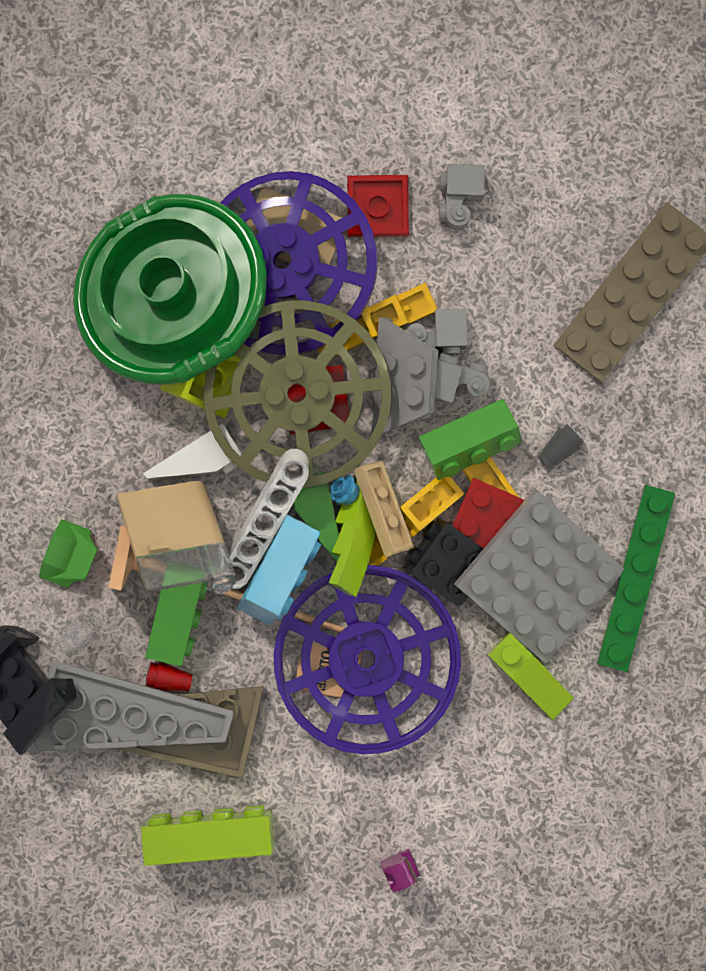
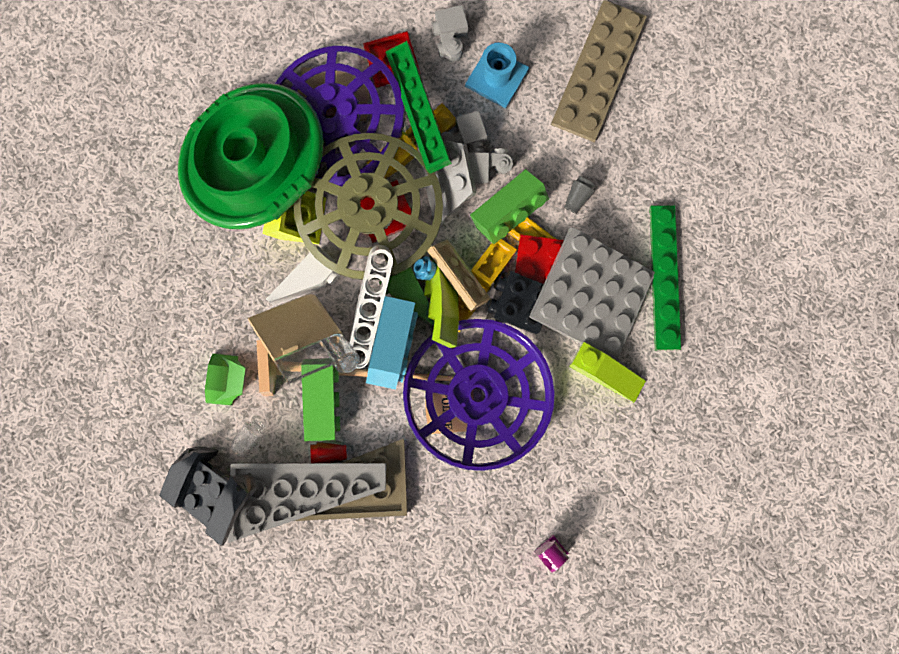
camera: 15 degrees left, 5 degrees down
lime brick [141,805,275,866] -> none
none -> green plate [386,41,452,174]
none -> dark azure plant [465,43,529,109]

